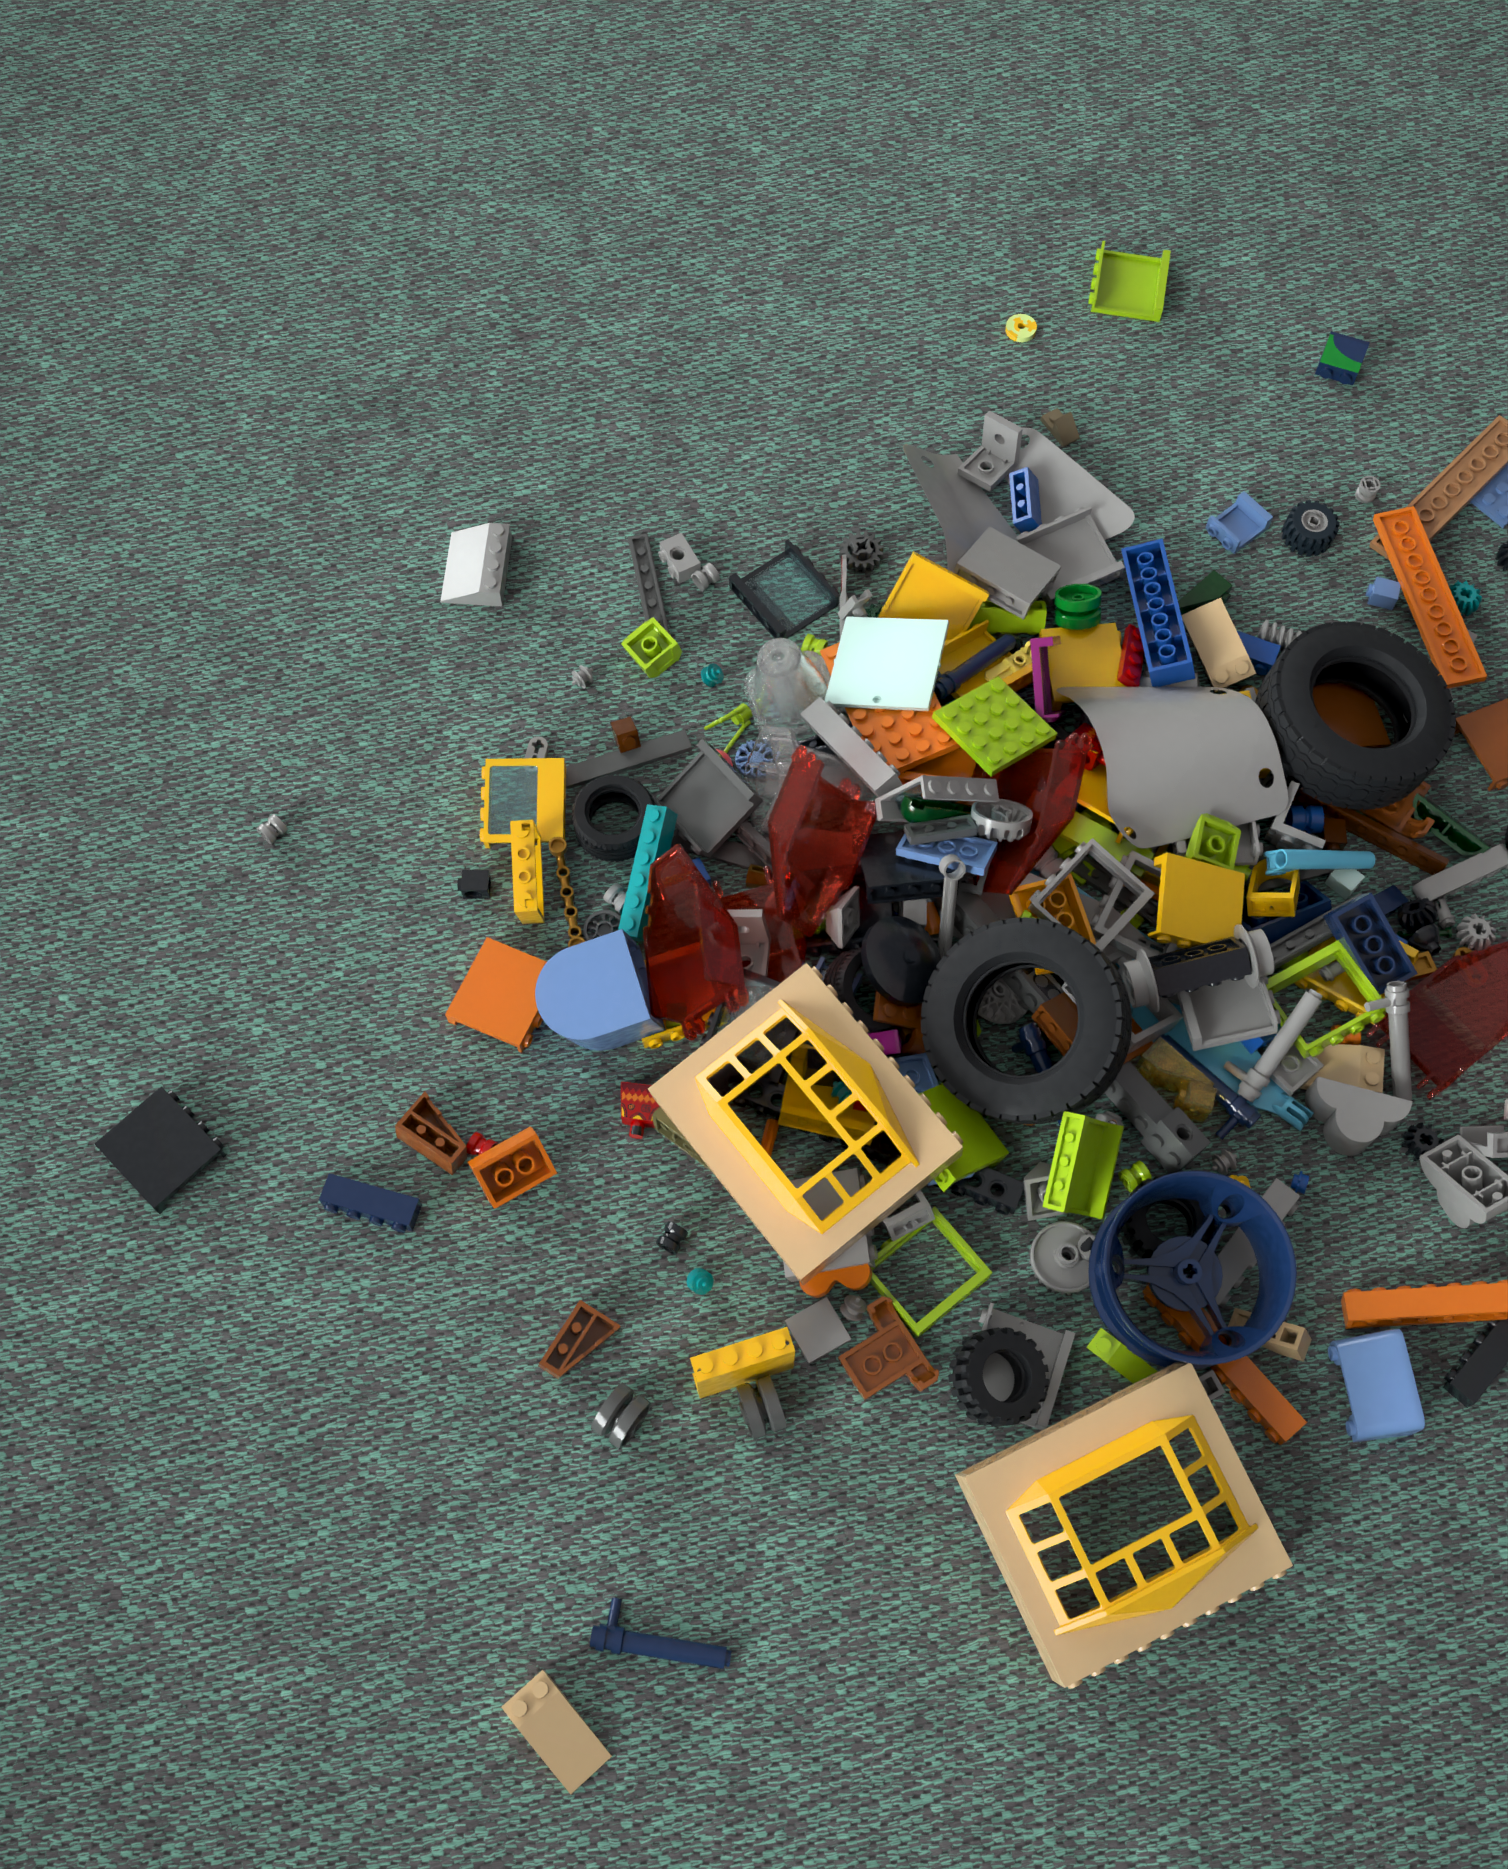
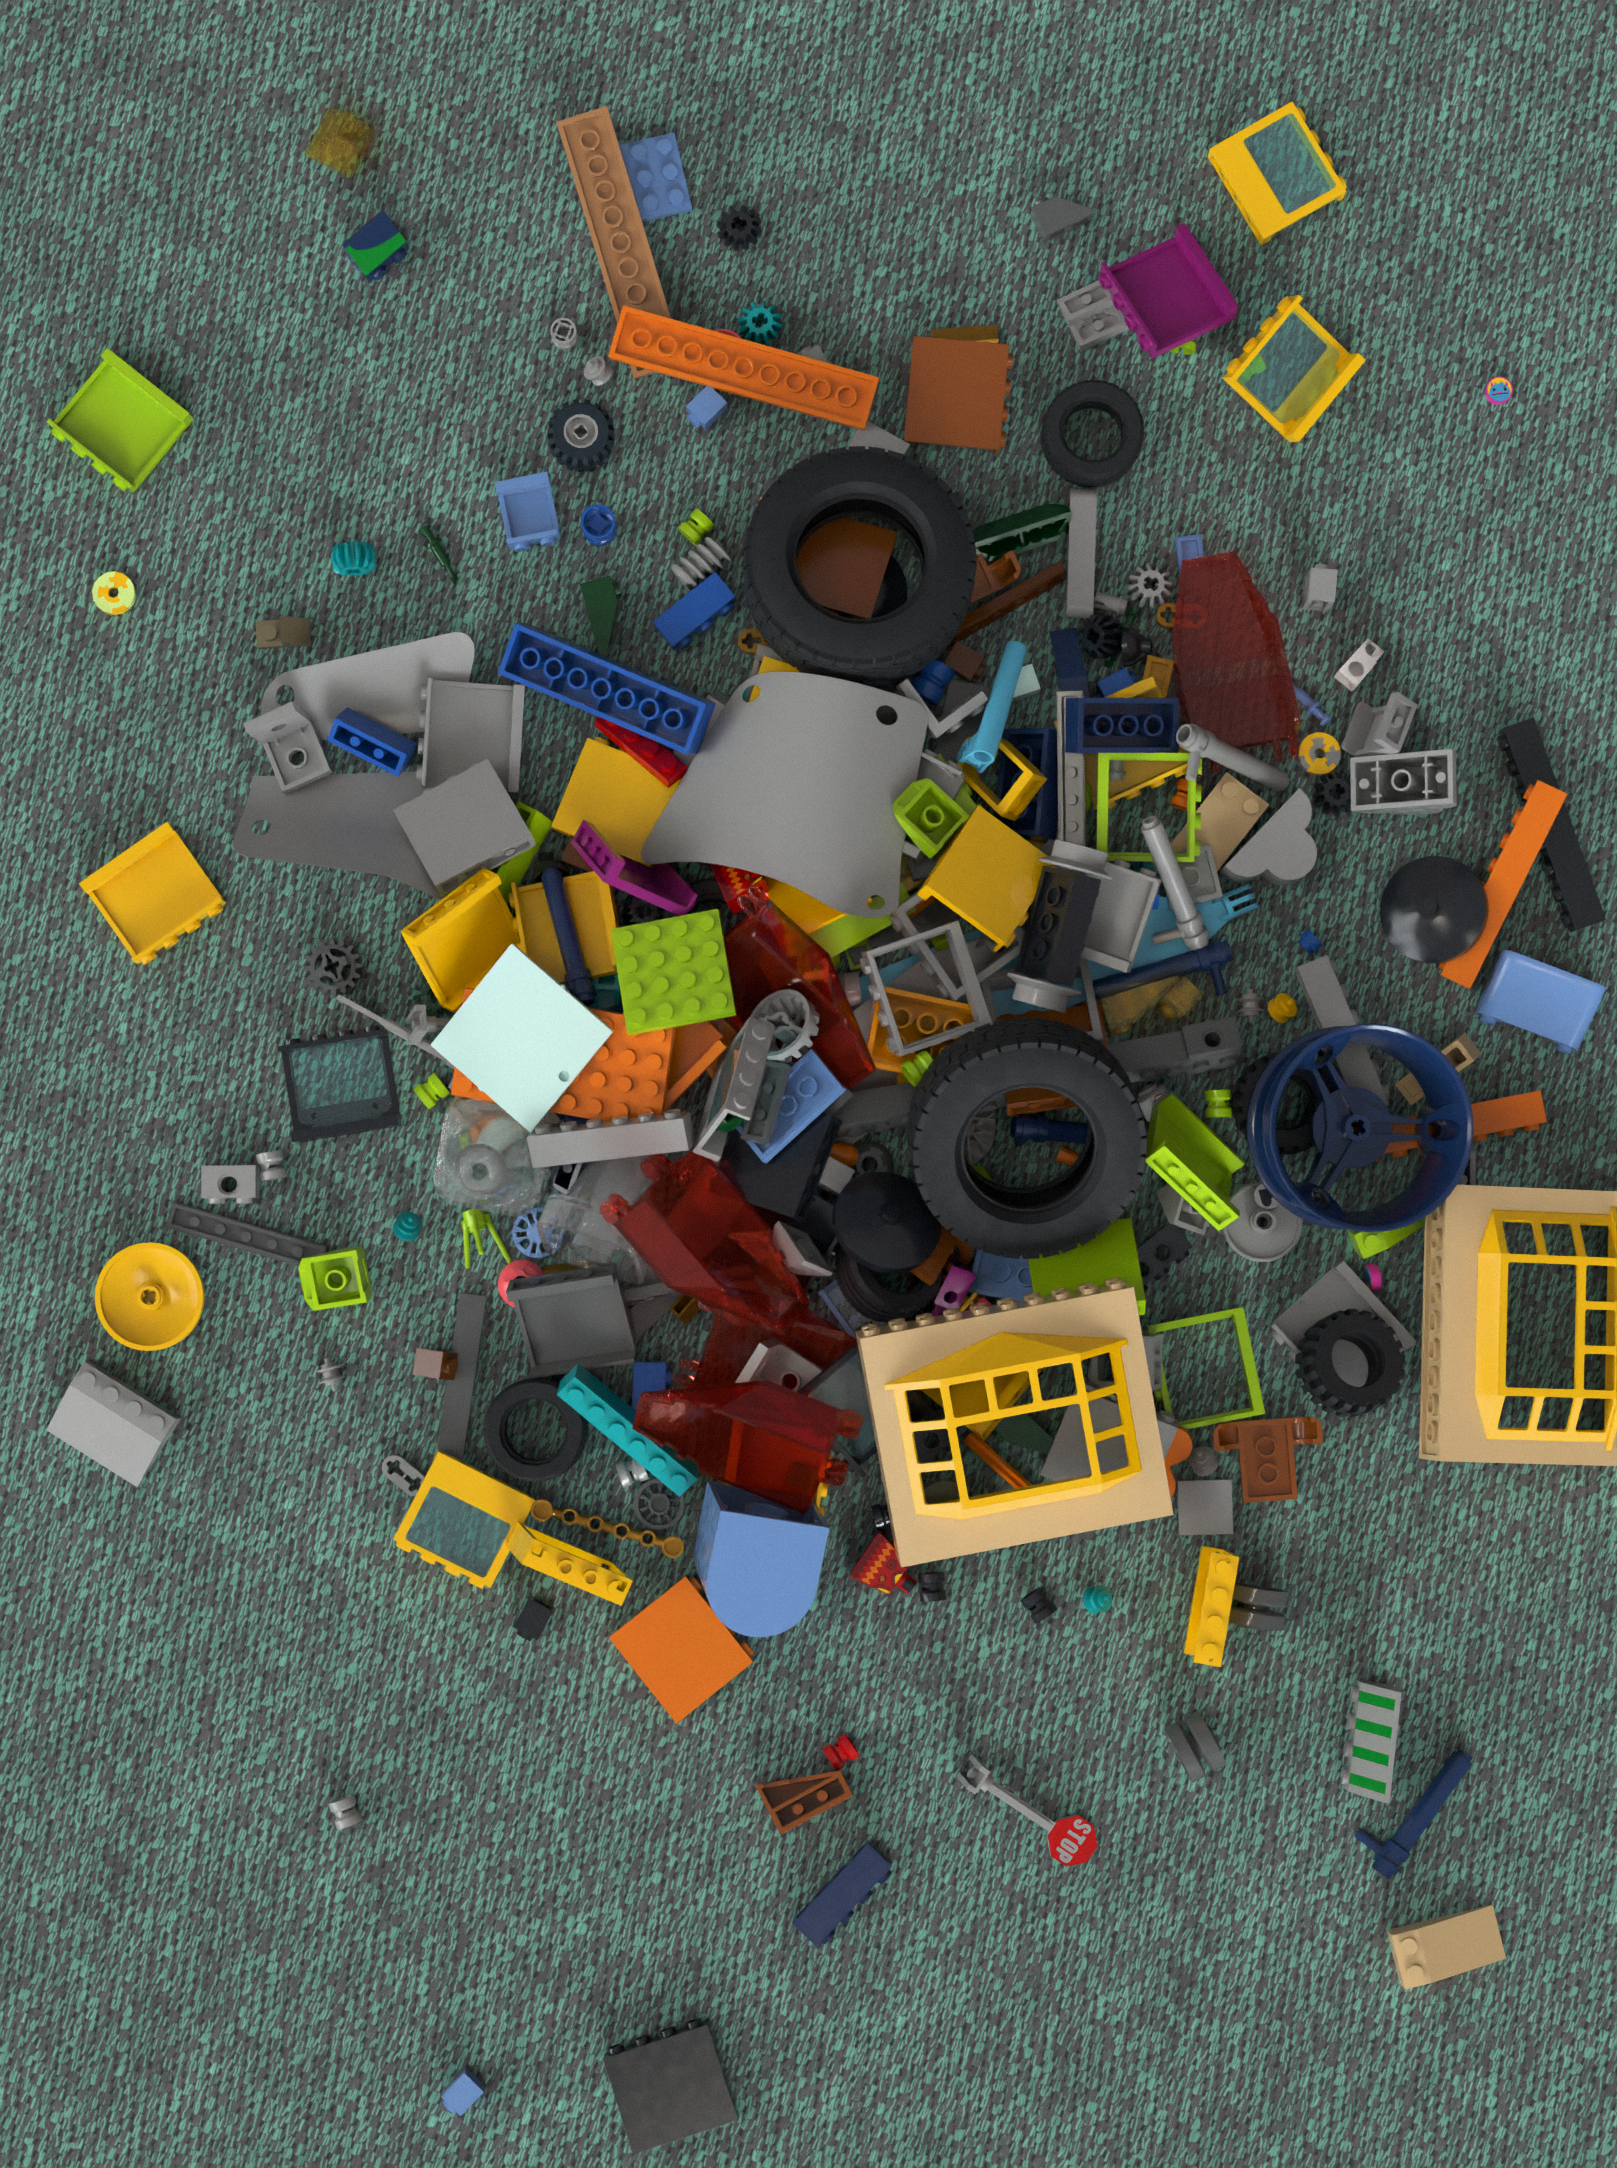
camera: 60 degrees left, 20 degrees up
orange brick [468,1127,557,1209] -> none
dark orange wedge [538,1300,621,1380] -> none
light grey piece [938,854,966,958] -> none
light yellow piece [985,636,1052,681] -> none
green wheel [1055,584,1102,630] -> none
tan slope [1181,598,1256,693] -> none
none -> yellow panel [79,822,226,965]
none -> yellow dish [95,1242,205,1351]
none -> clear yellow slope [304,108,376,179]
none -> teal gear [331,541,376,577]
none -> dark green piece [419,524,458,584]
none -> medium blue brick [441,2068,486,2116]
none -> blue wheel [581,504,617,546]
none -> light grey wheel [584,356,613,386]
none -> lime wheel [678,508,715,546]
none -> black wheel [918,1571,947,1602]
none -> light grey piece [957,1754,1097,1867]
none -> dark green slope [991,1404,1054,1454]
none -> medium blue piece [1283,674,1332,727]
none -> yellow piece [1298,732,1341,775]
none -> light grey slope [1341,1680,1402,1803]
none -> dark pink tile [1363,1263,1382,1291]
none -> black dish [1380,856,1489,964]

